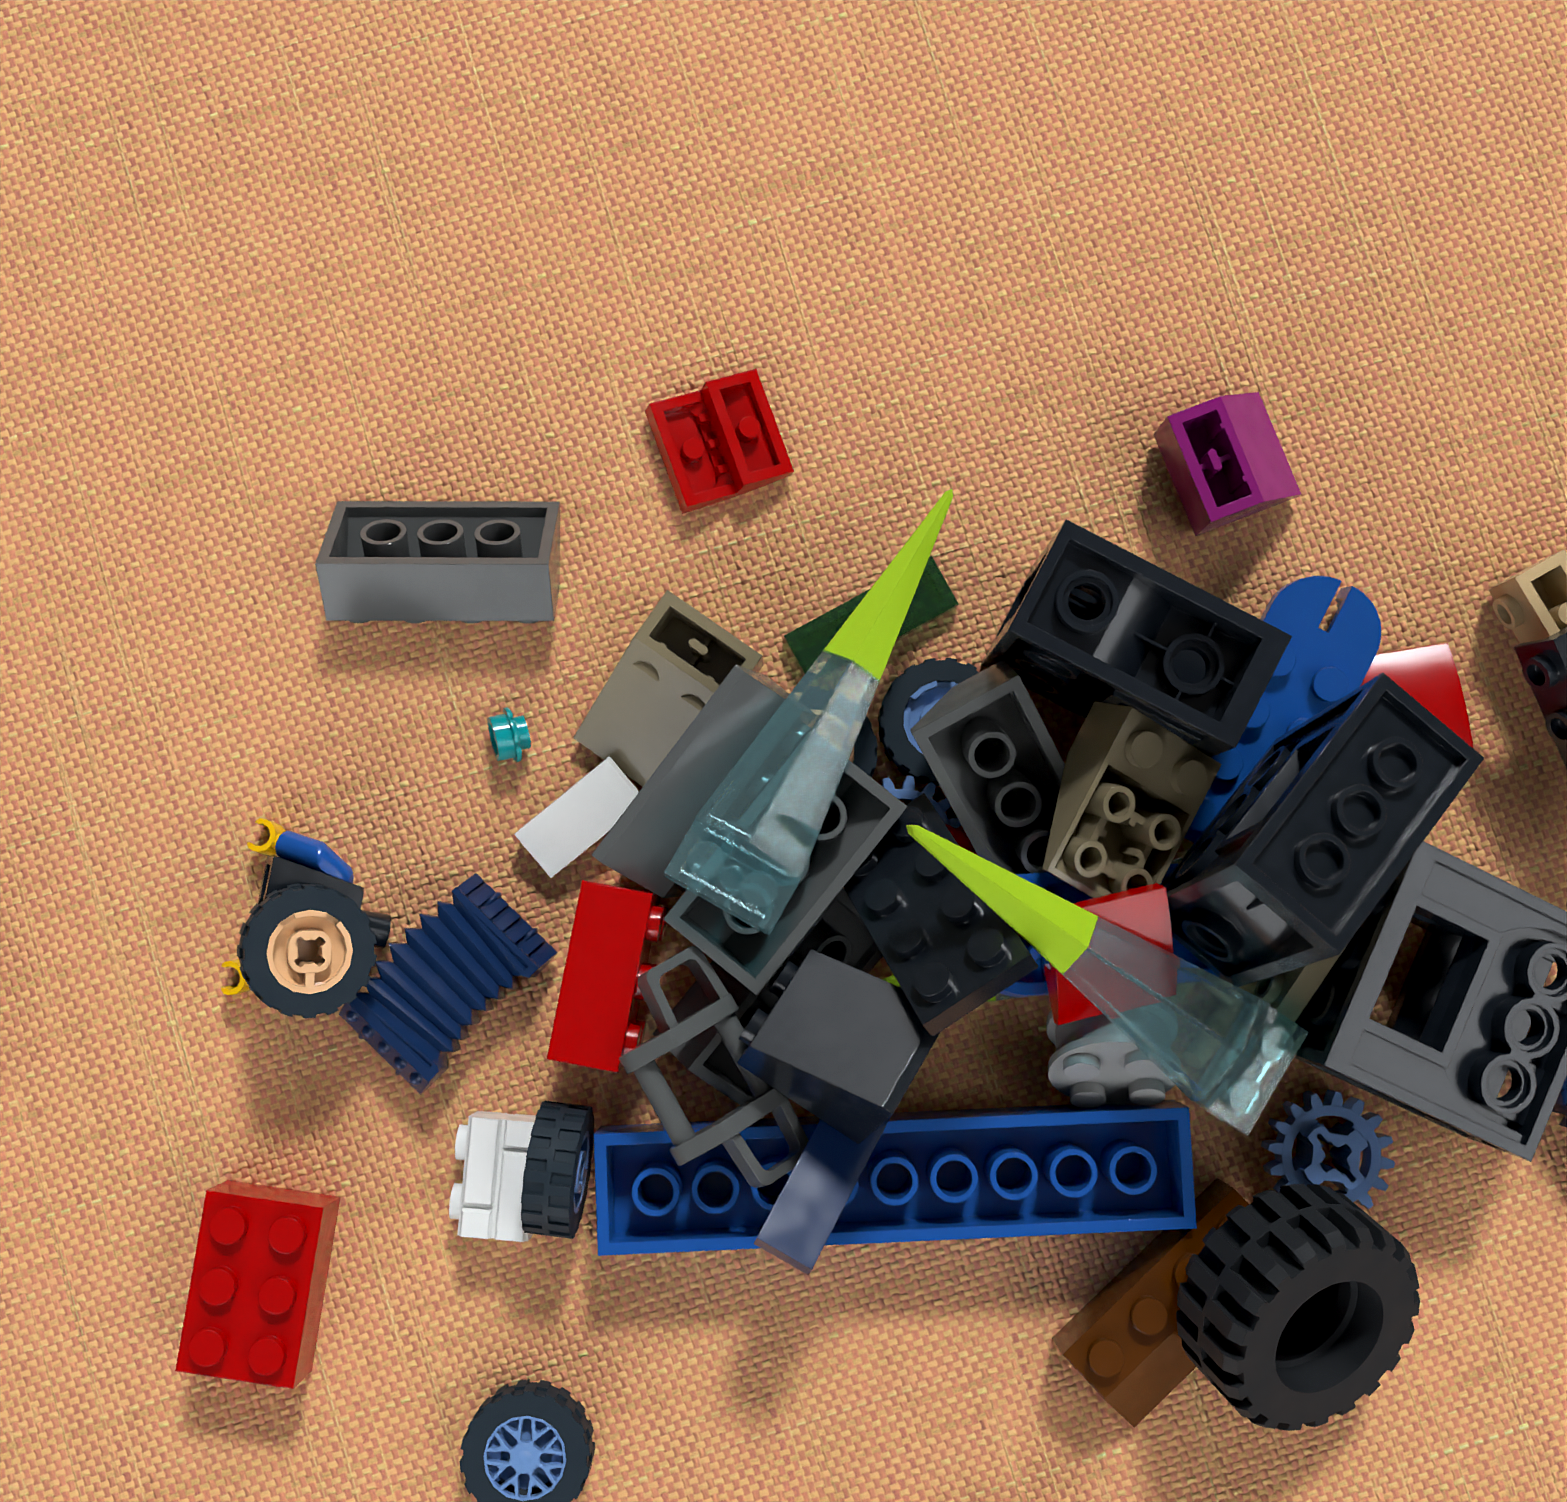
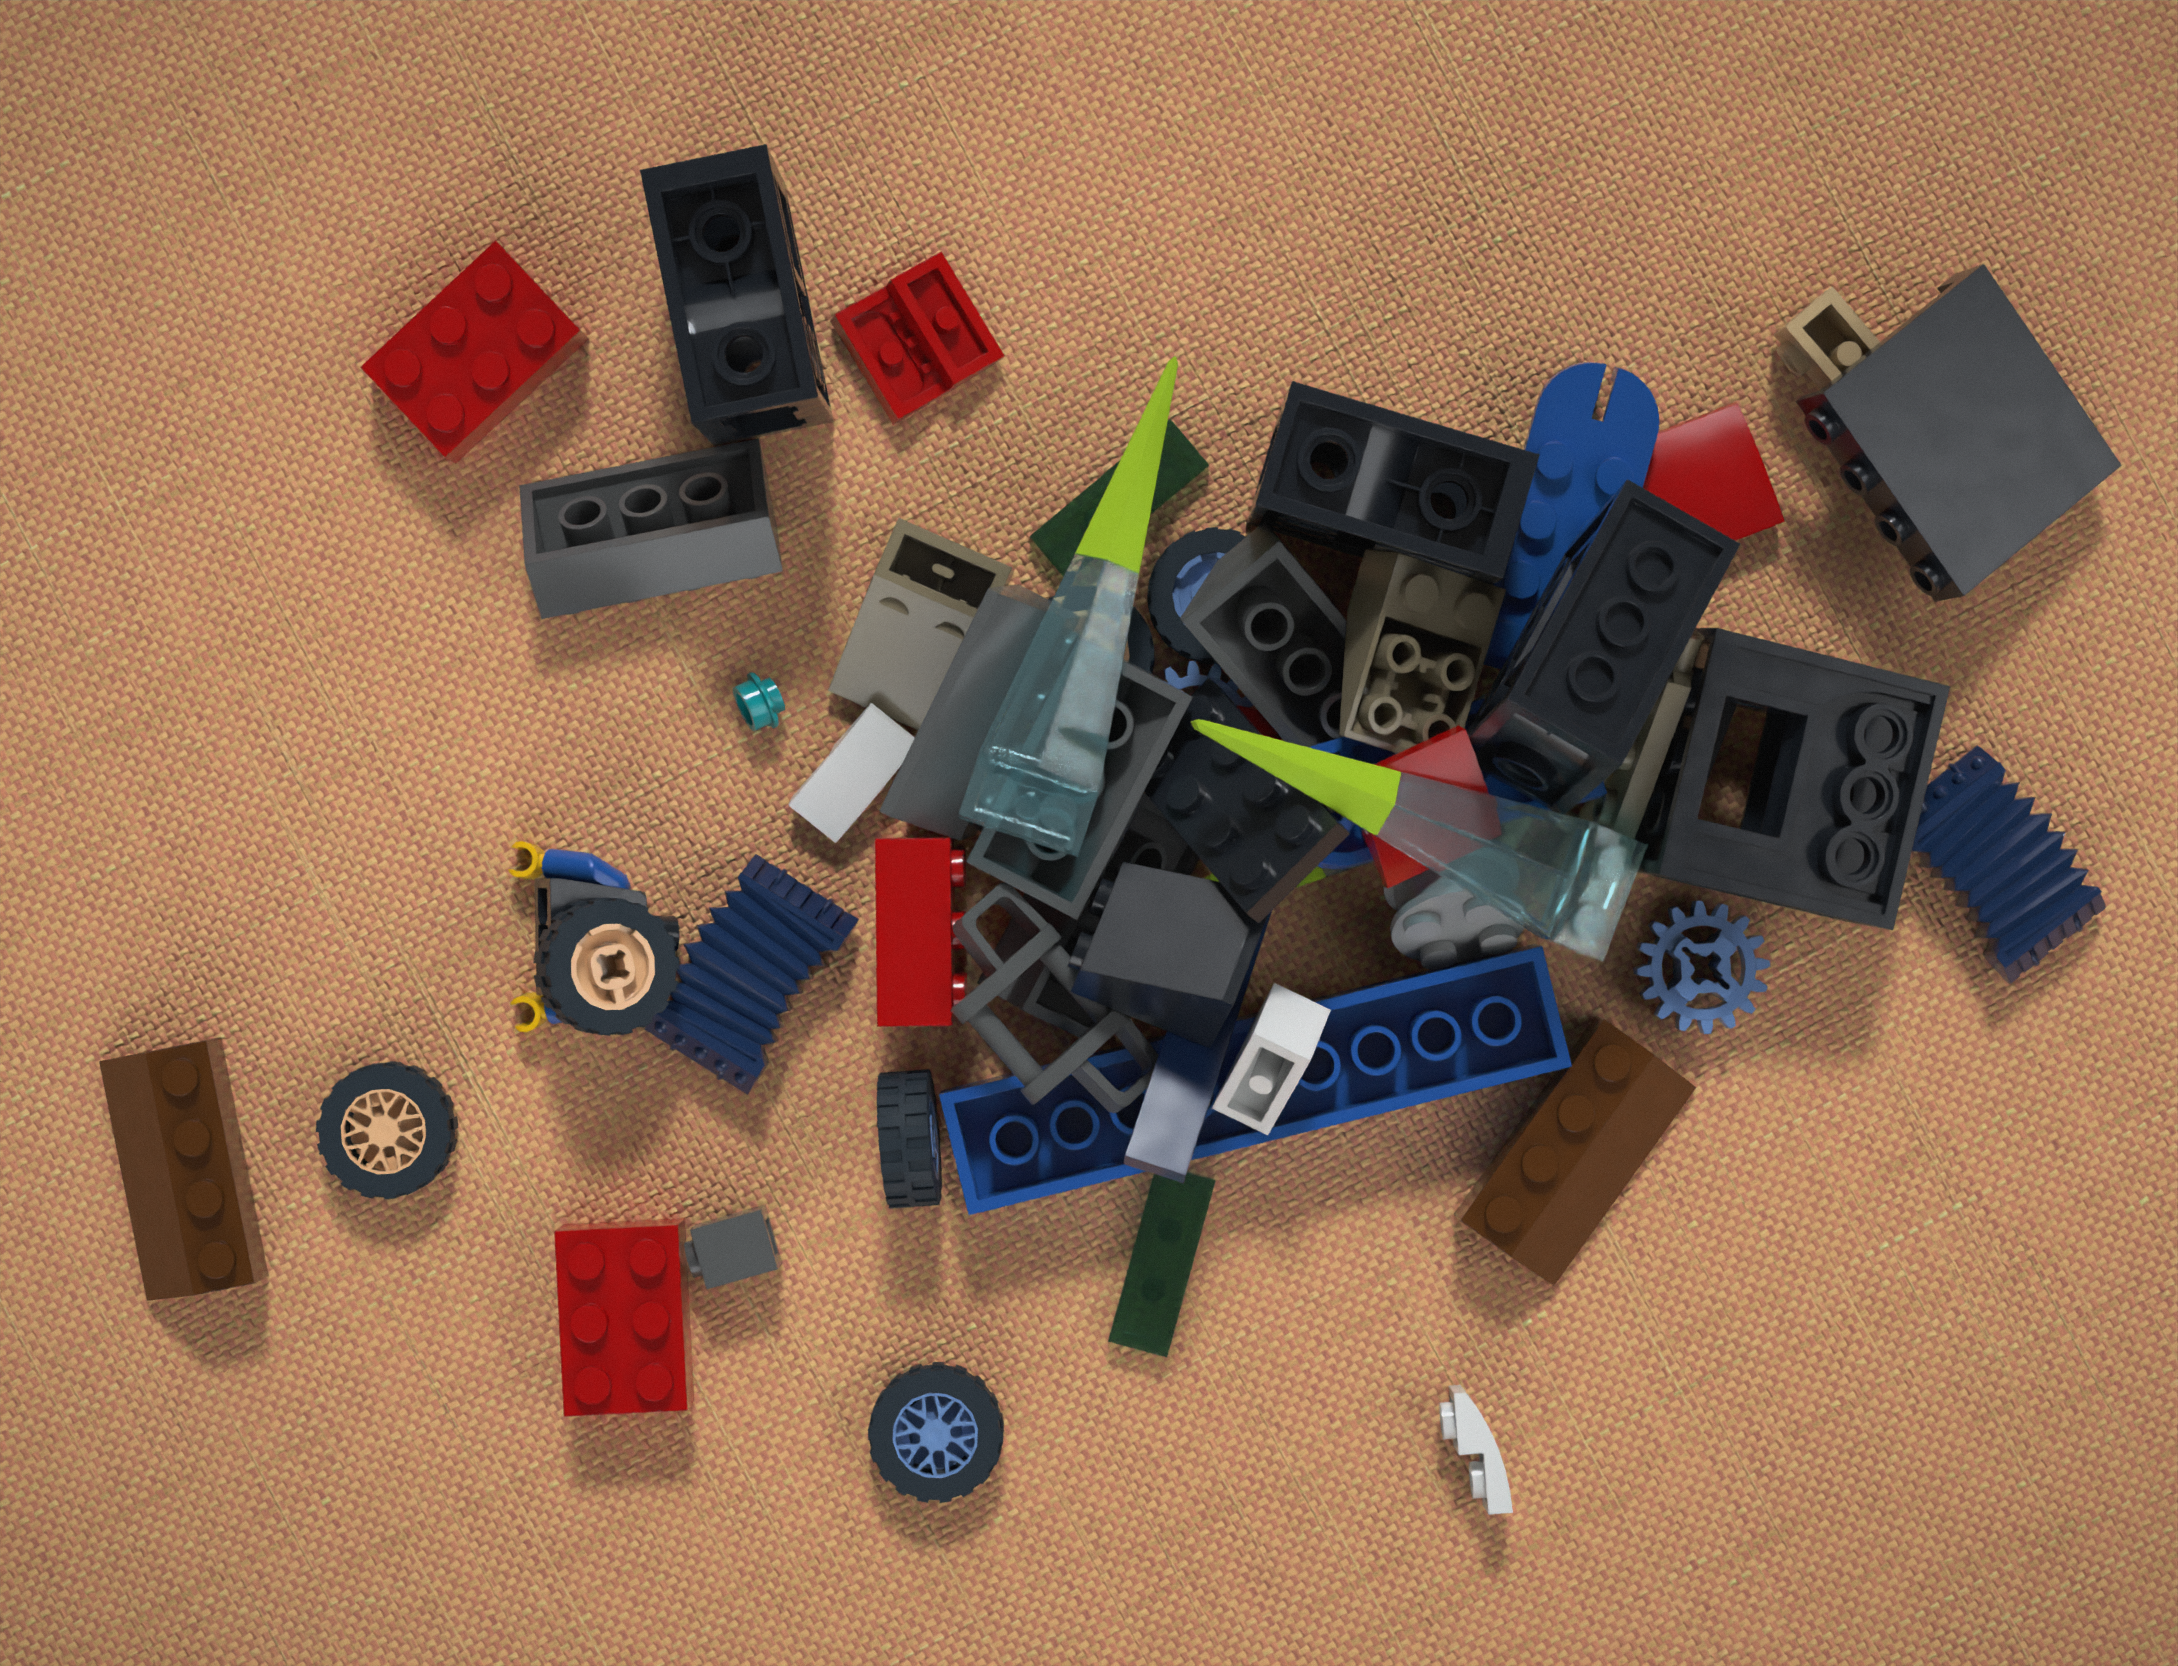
camera: 10 degrees left, 5 degrees up
white brick [449,1111,536,1242] -> none
magenta slope [1153,392,1301,536] -> none
black tyre [1176,1184,1420,1431] -> none
none -> black wheel [316,1061,458,1199]
none -> red brick [360,240,589,464]
none -> black piece [640,144,834,446]
none -> dark grey brick [684,1204,782,1289]
none -> clear green tile [1108,1171,1216,1357]
none -> white slope [1212,983,1331,1135]

